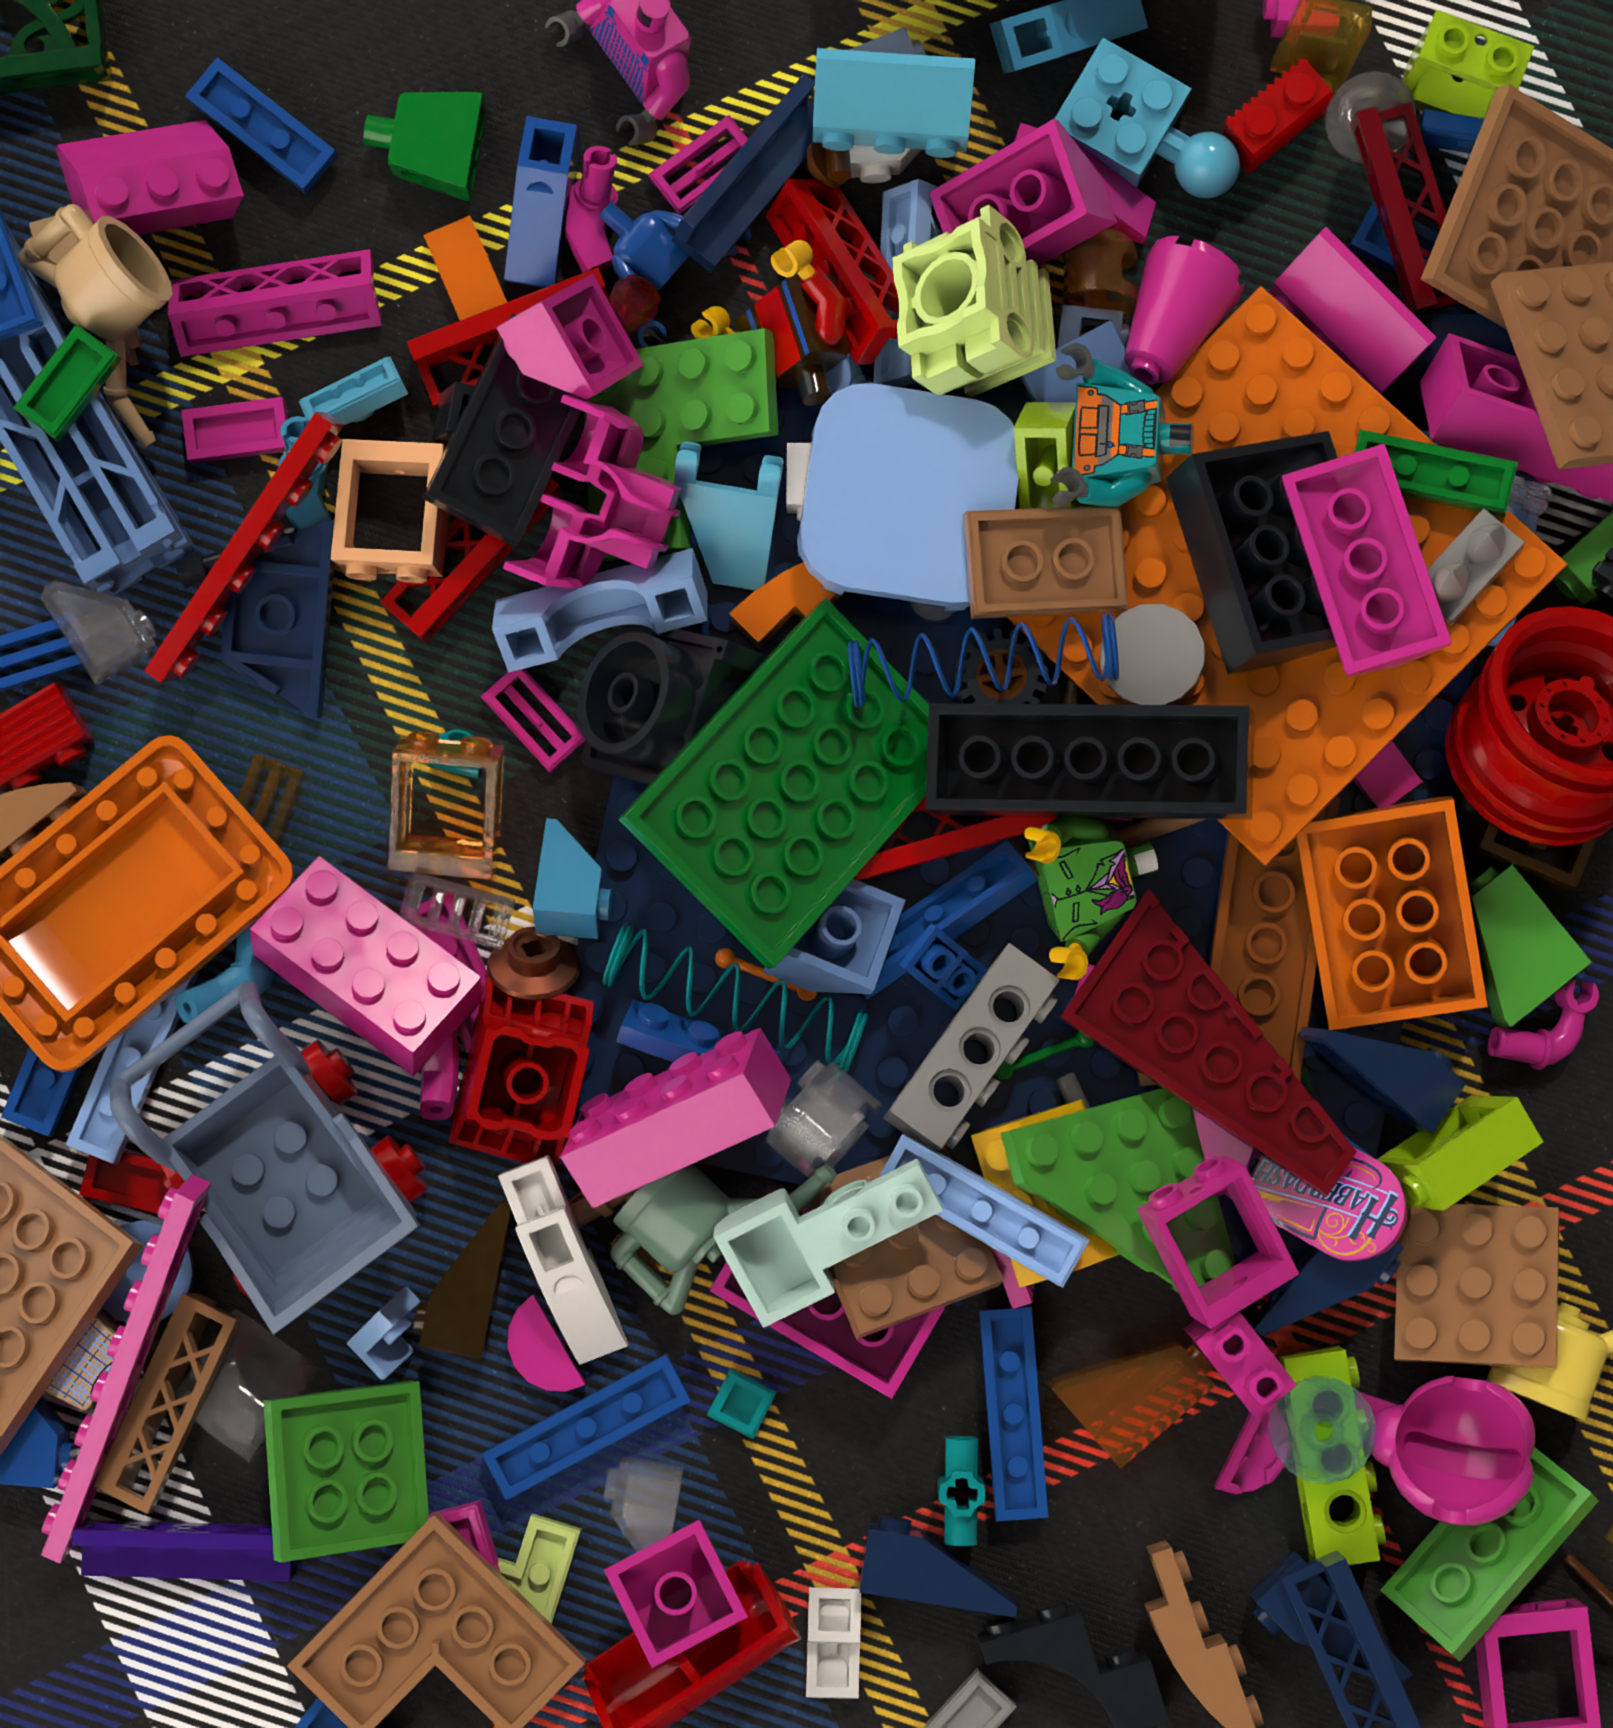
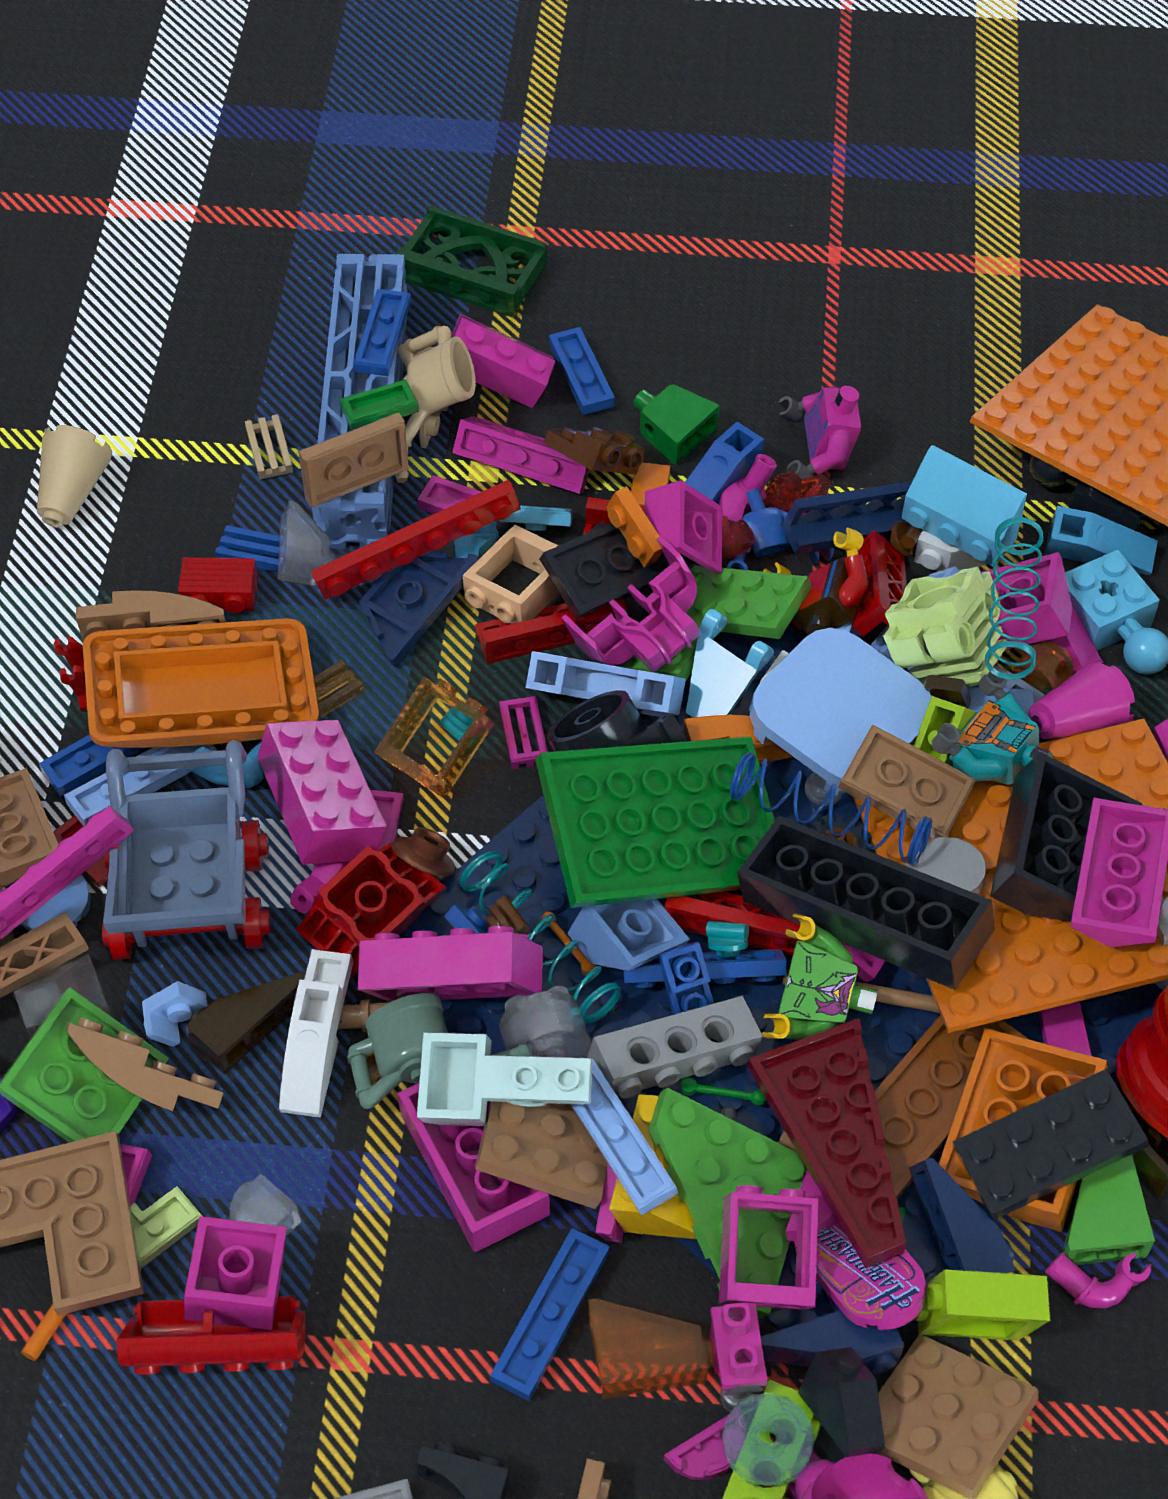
camera: 30 degrees right, 30 degrees down
clear slope [399,872,515,950] -> none
blue plate [482,1353,692,1500] -> none
dark pink tile [507,1294,586,1392] -> none
dark azure slope [532,818,612,939] -> none
teal tile [707,1367,777,1439] -> none
white slope [806,1587,861,1699] -> none
dark blue slope [859,1516,1018,1618] -> none
teal axle [937,1436,985,1546] -> none
none -> medium nougat slope [65,1017,223,1111]
none -> medium nougat tile [298,413,409,508]
none -> reddish brown plate [485,896,529,934]
none -> reddish brown plate [544,427,646,475]
none -> orange plate [606,486,663,567]
none -> teal plate [706,921,749,957]
none -> clear red slope [763,471,832,513]
none -> black slope [798,1347,885,1457]
none -> dark brown tile [924,675,971,708]
none -> black plate [953,1069,1149,1220]
none -> teal piece [985,517,1043,680]

